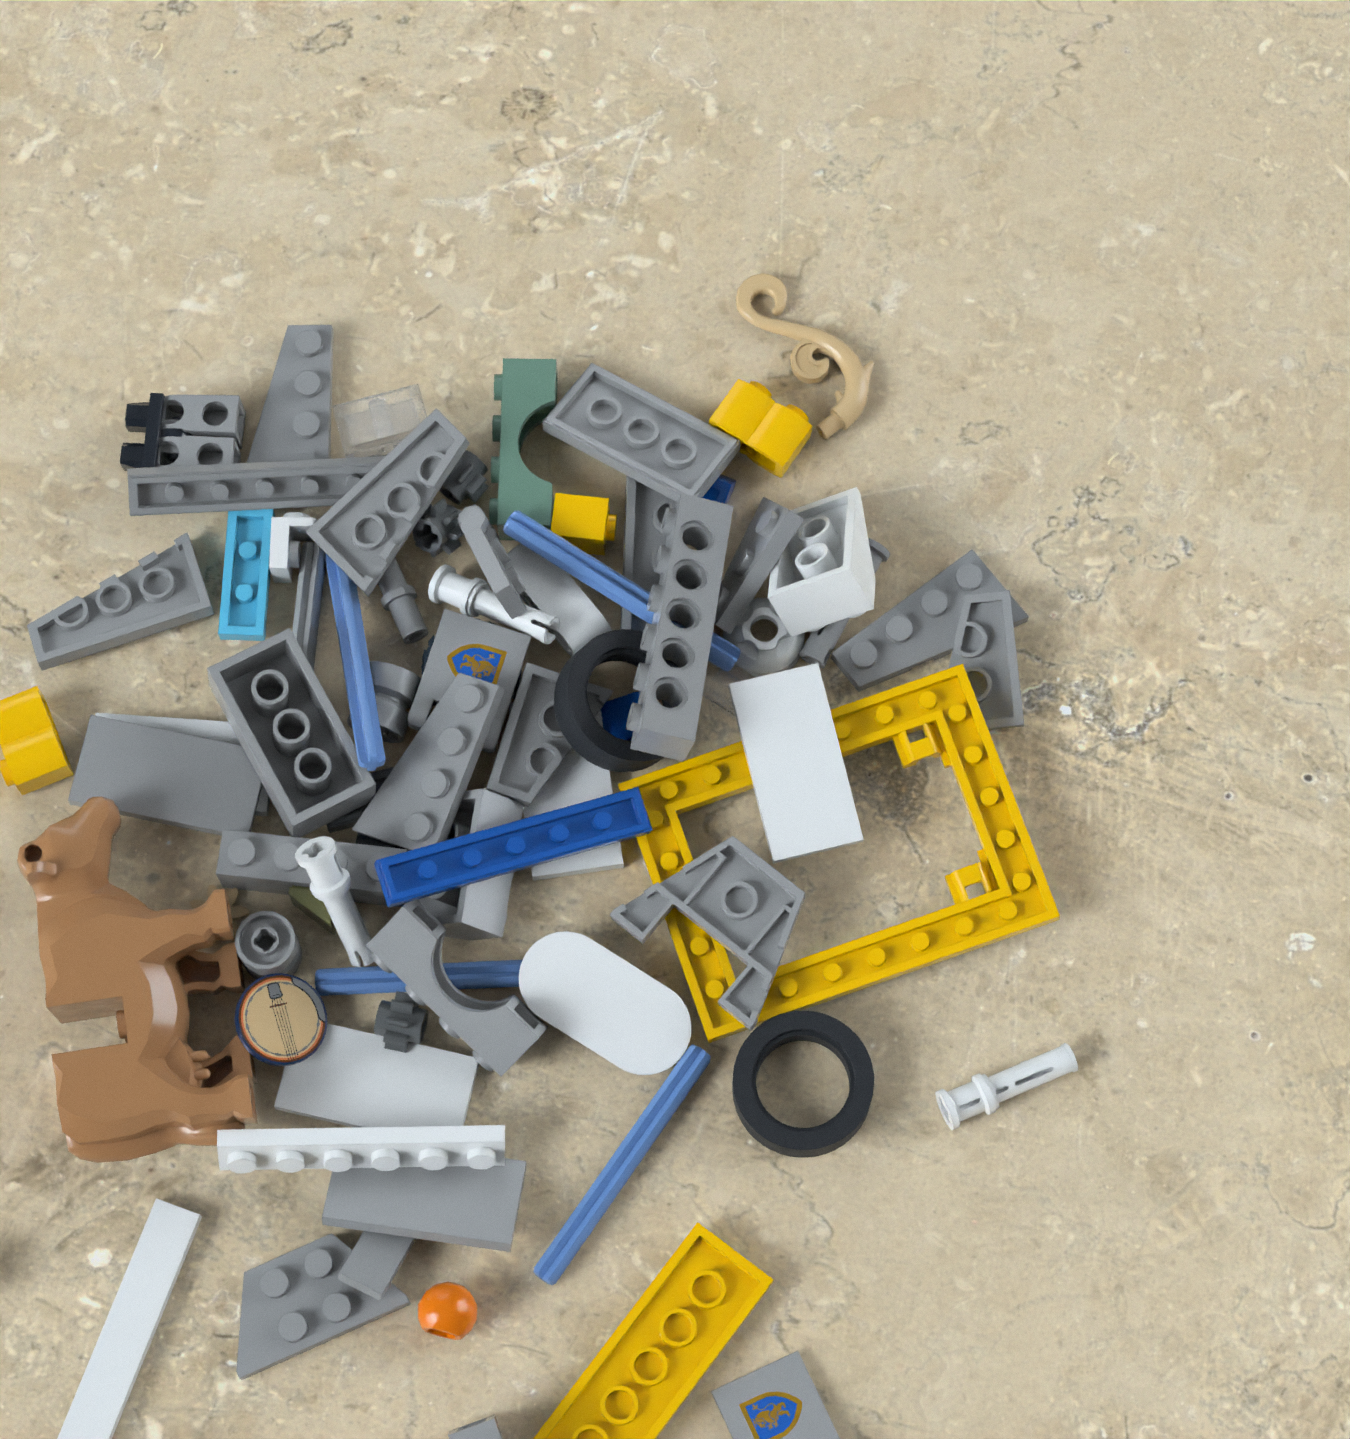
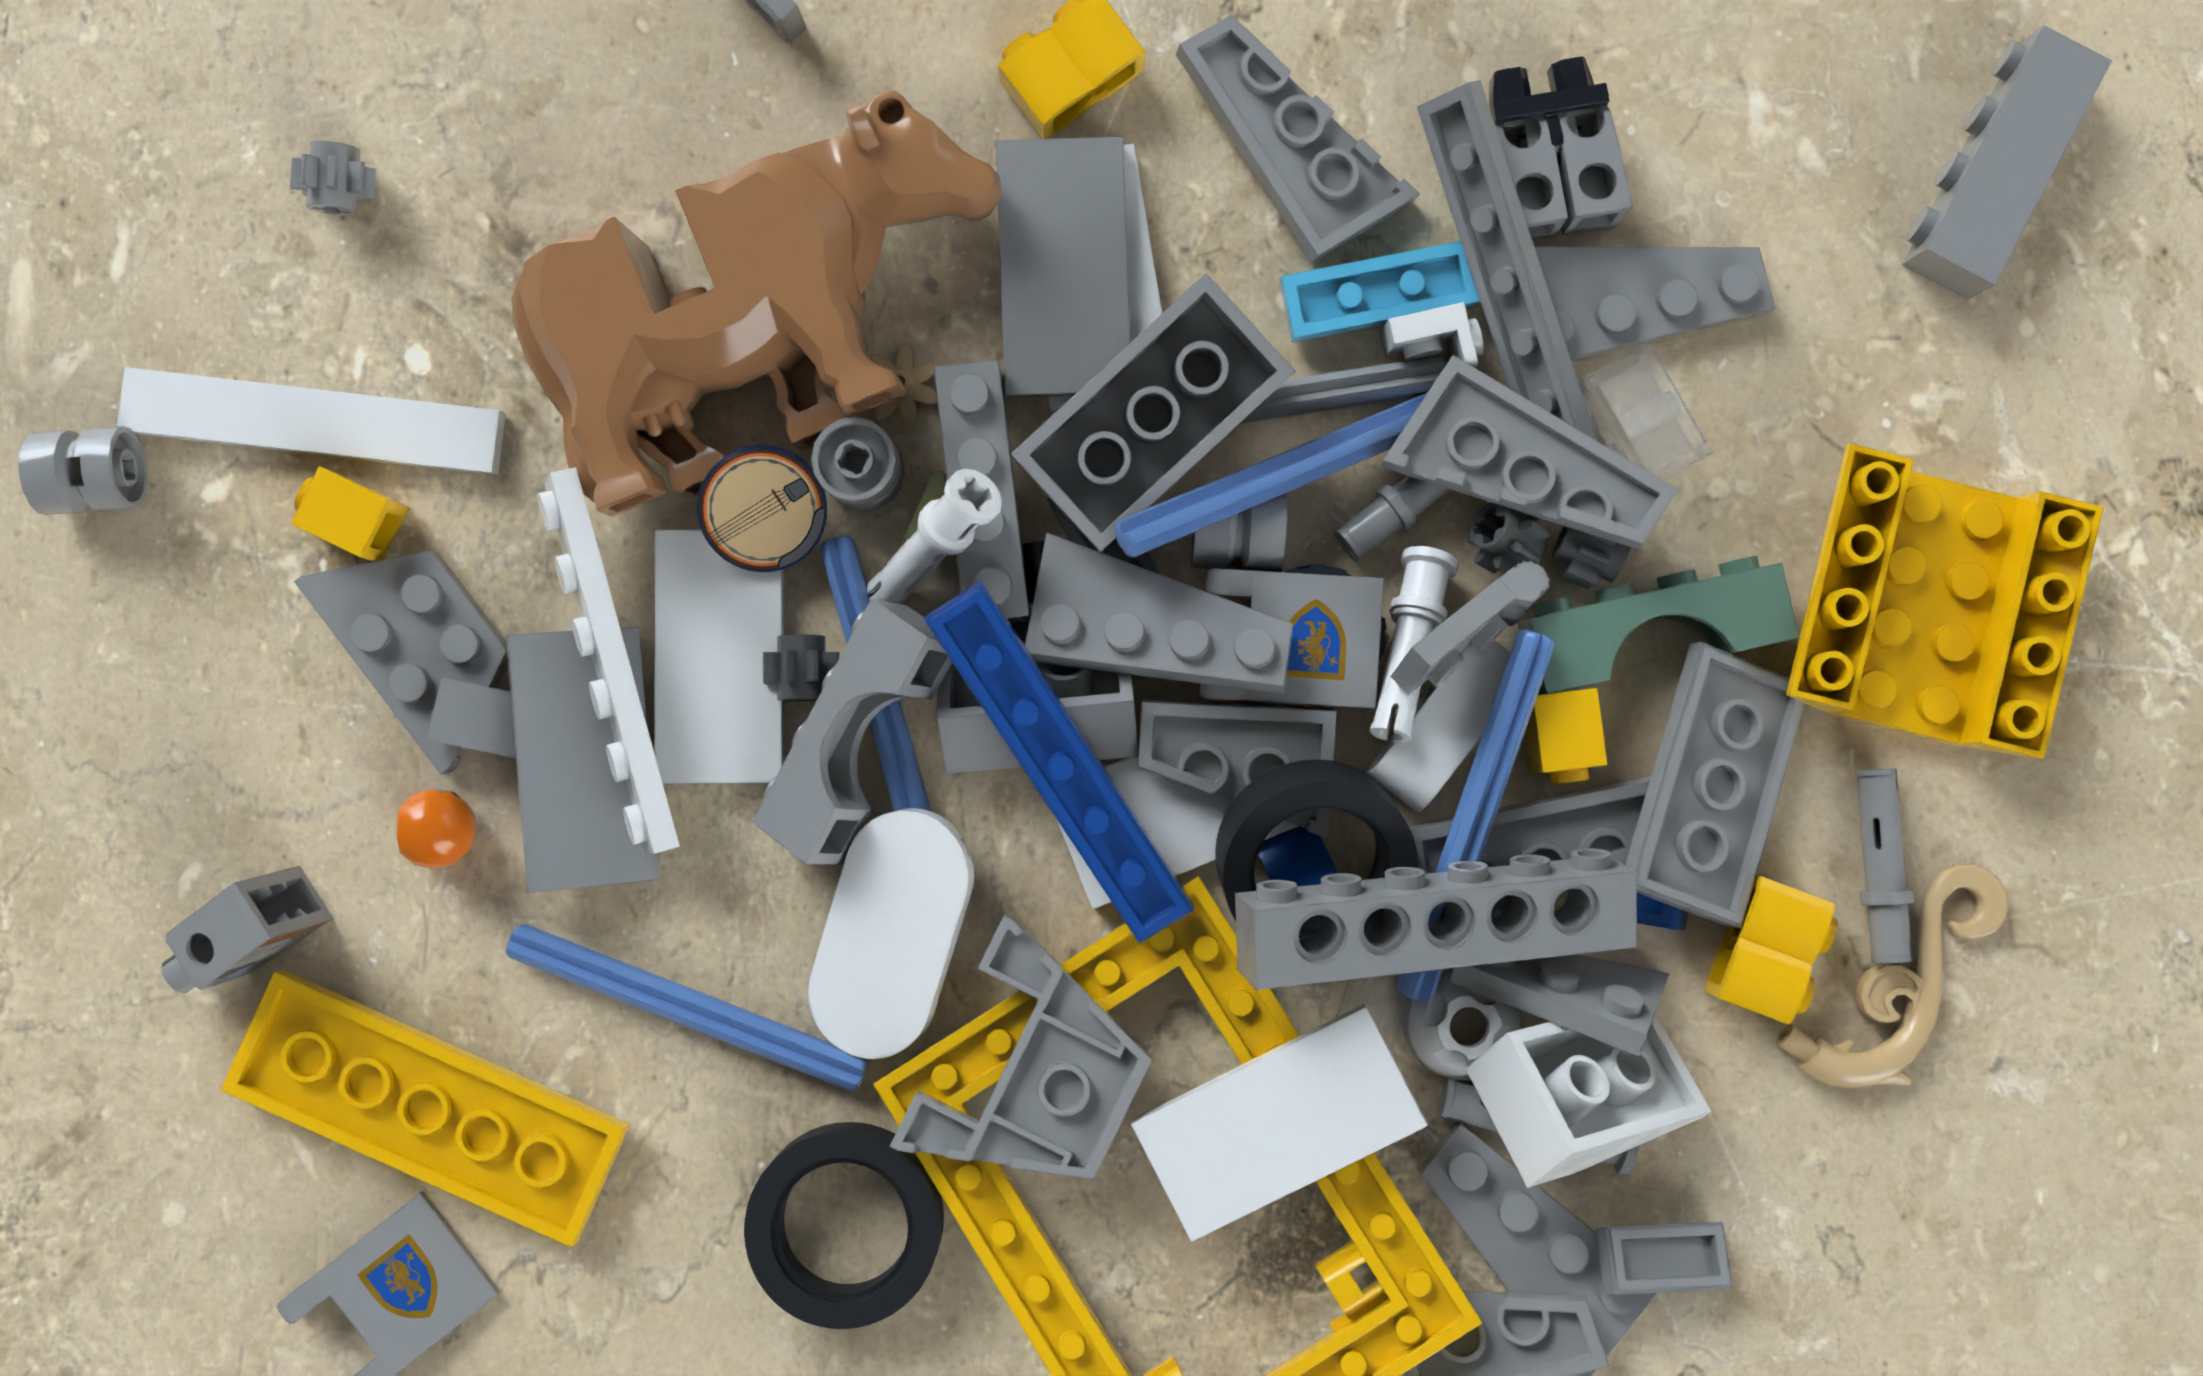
camera: 80 degrees right, 15 degrees up
none -> yellow brick [290,466,410,561]
none -> light grey tile [1596,1222,1733,1296]
none -> yellow slope [1786,443,2104,759]
none -> light grey pin [1856,769,1914,963]
none -> light grey brick [1902,25,2112,299]

